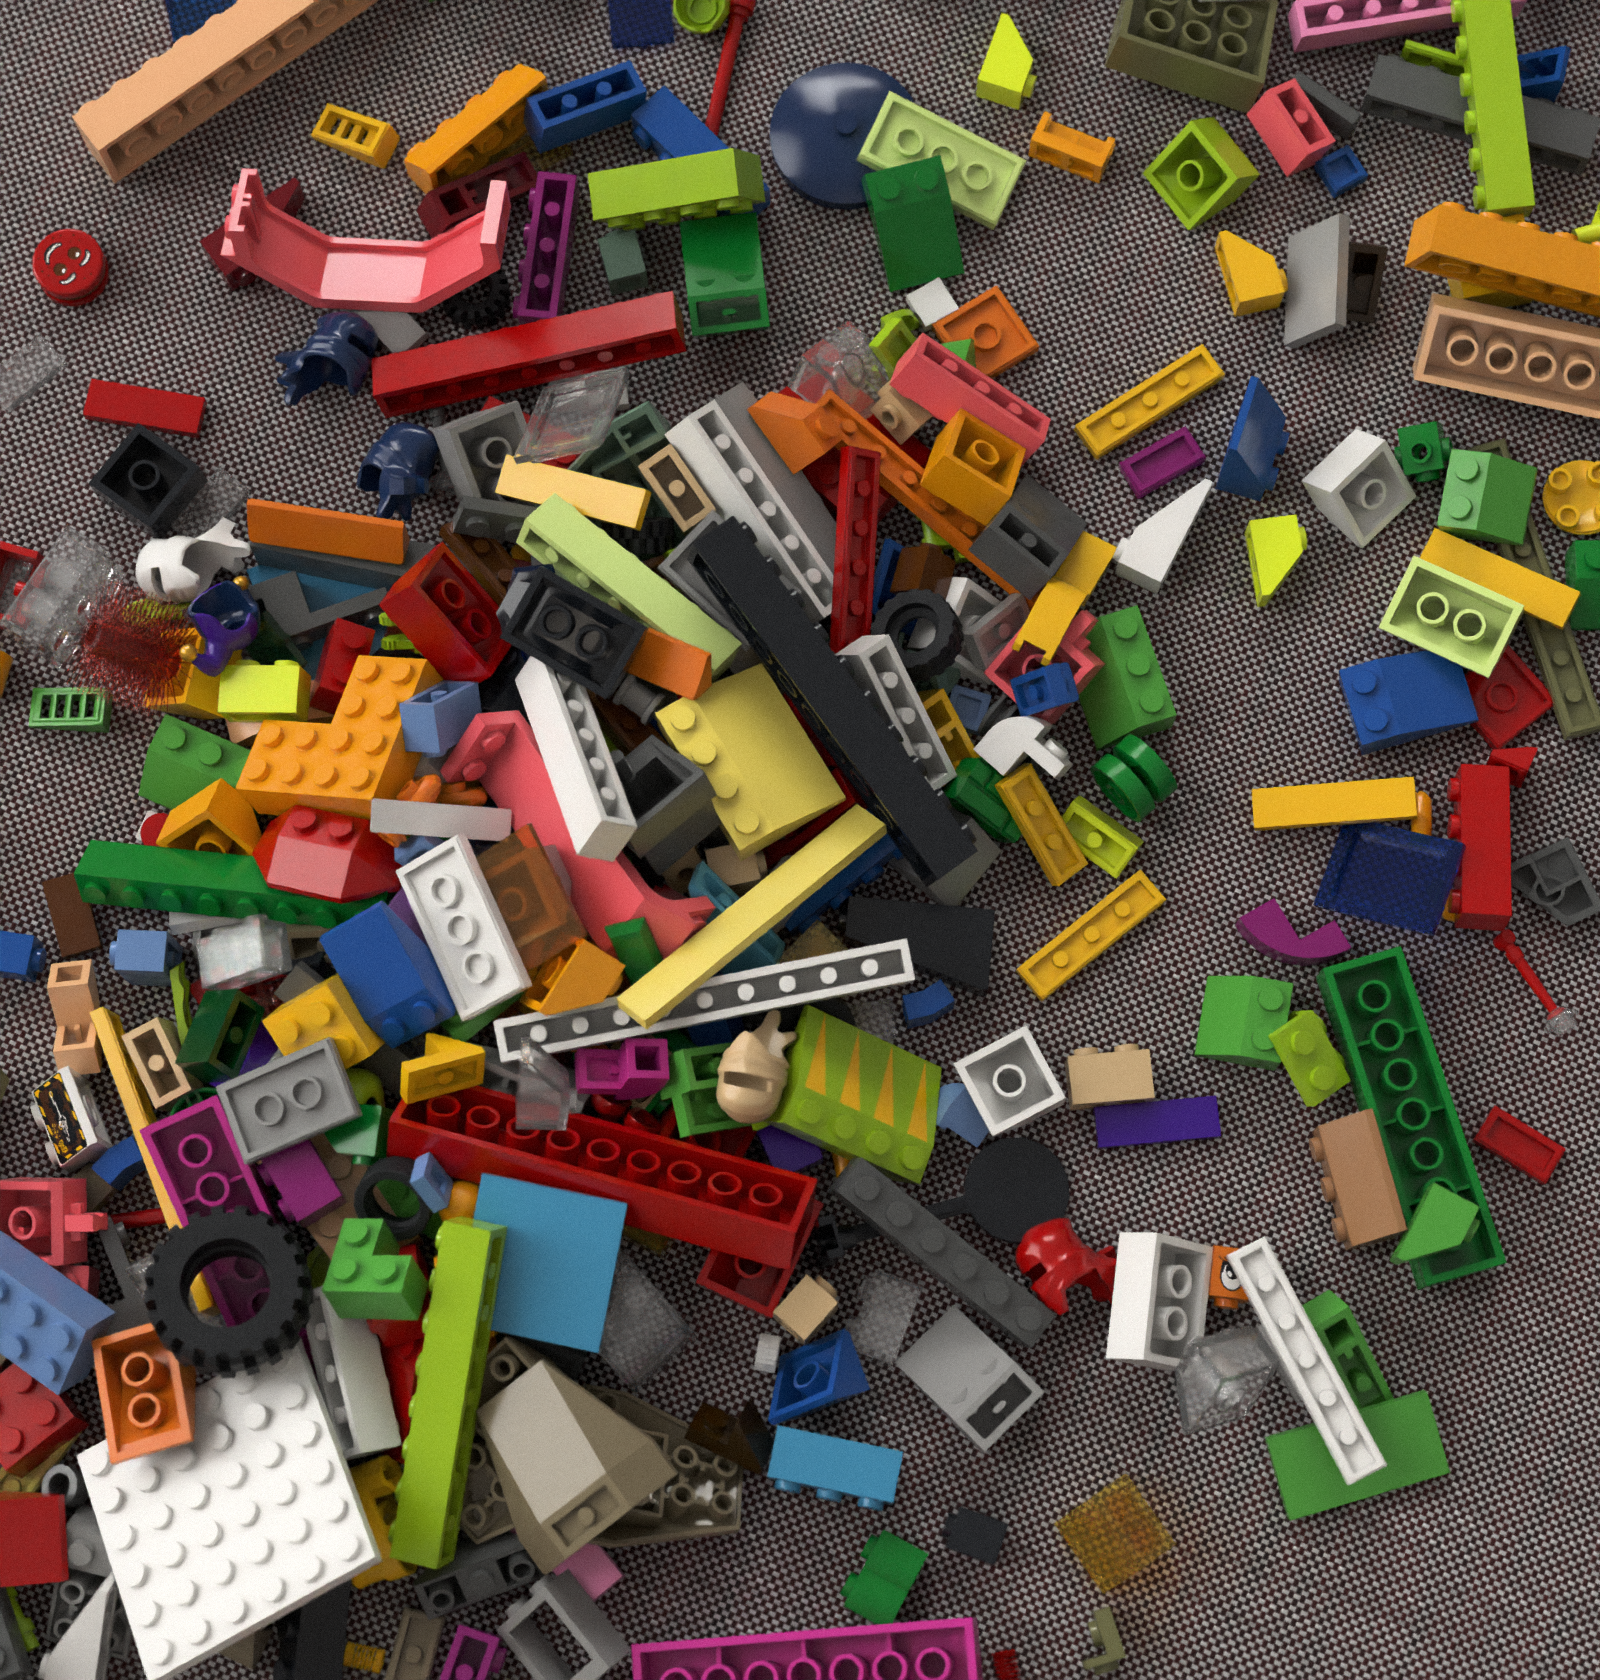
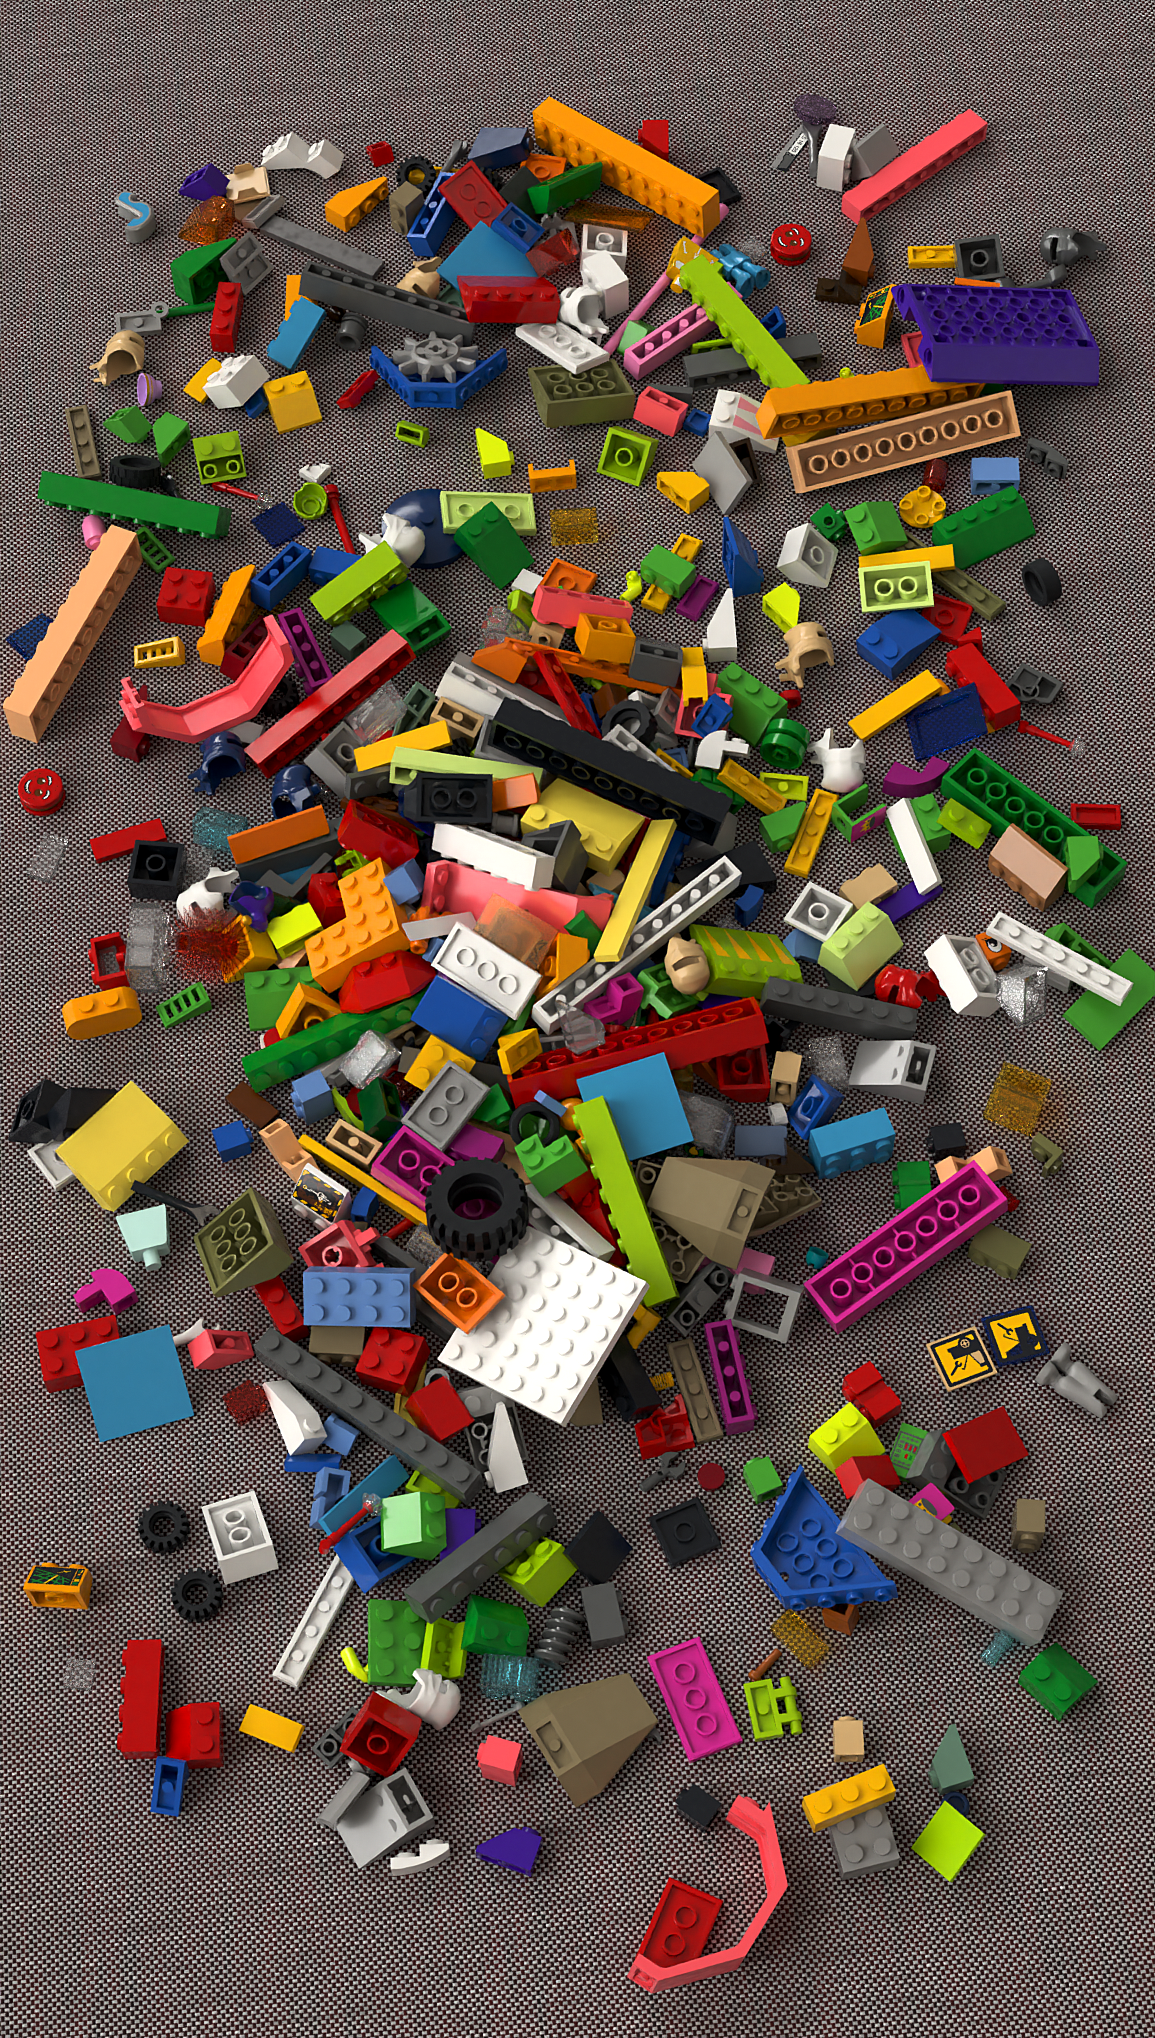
camera: 30 degrees left, 15 degrees down
none -> red brick [156,567,216,627]
none -> clear light blue brick [192,806,248,854]
none -> white piece [358,513,425,567]
none -> clear yellow brick [549,507,598,546]
none -> neon yellow arm [619,571,643,603]
none -> bright green brick [641,544,696,599]
none -> white slope [709,389,780,454]
none -> sand blue slope [735,1125,787,1157]
none -> bright green slope [759,801,806,854]
none -> tan piece [775,622,835,689]
none -> red tile [778,690,802,709]
none -> teal hinge [806,1247,829,1269]
none -> white piece [807,728,866,793]
none -> yellowish green slope [817,901,904,991]
none -> bright green piece [831,783,887,843]
none -> white tile [886,798,942,895]
none -> light nougat brick [935,1146,1013,1183]

